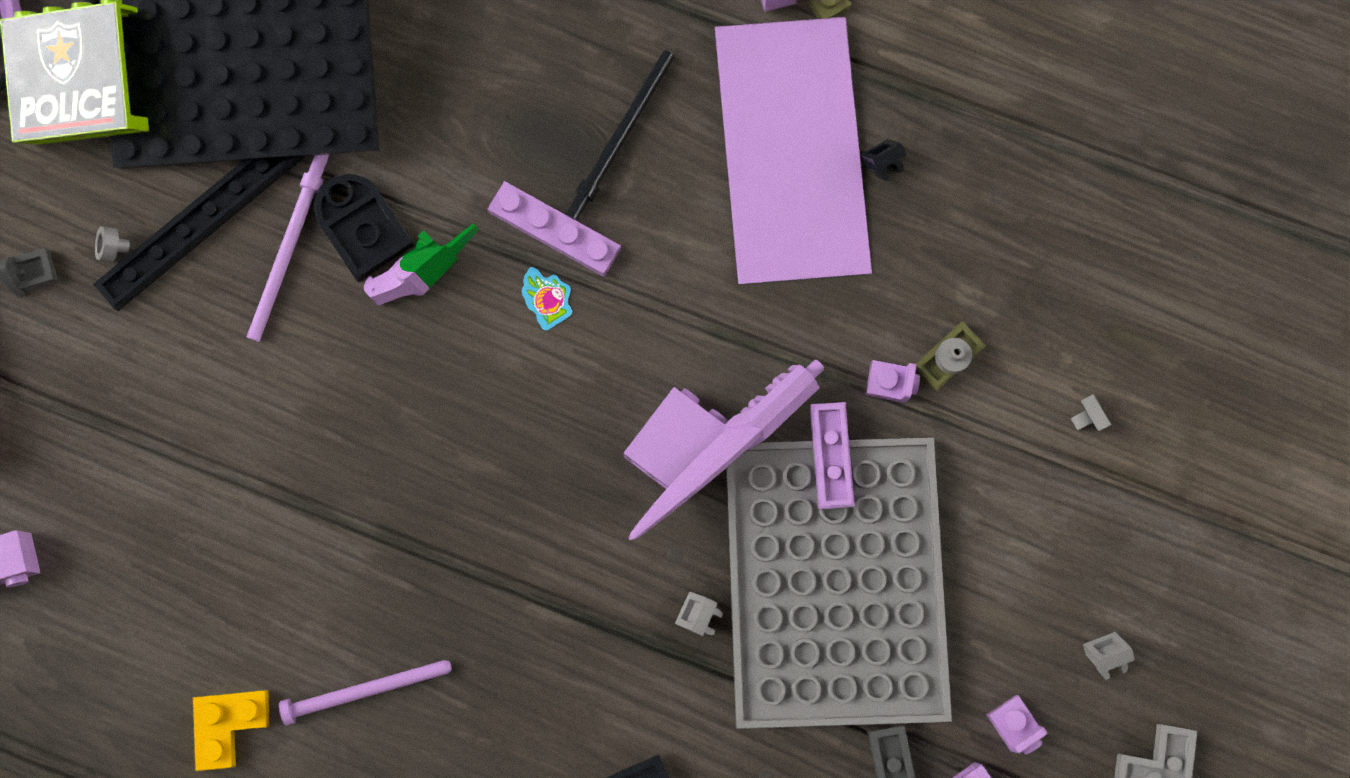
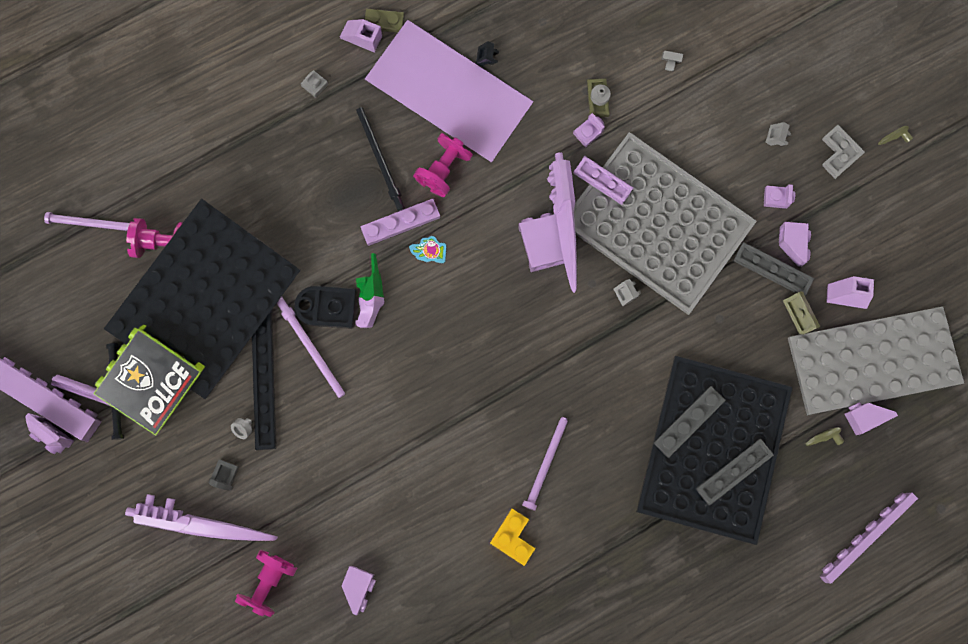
camera: 50 degrees left, 0 degrees up
none -> dark pink piece [413,133,473,197]

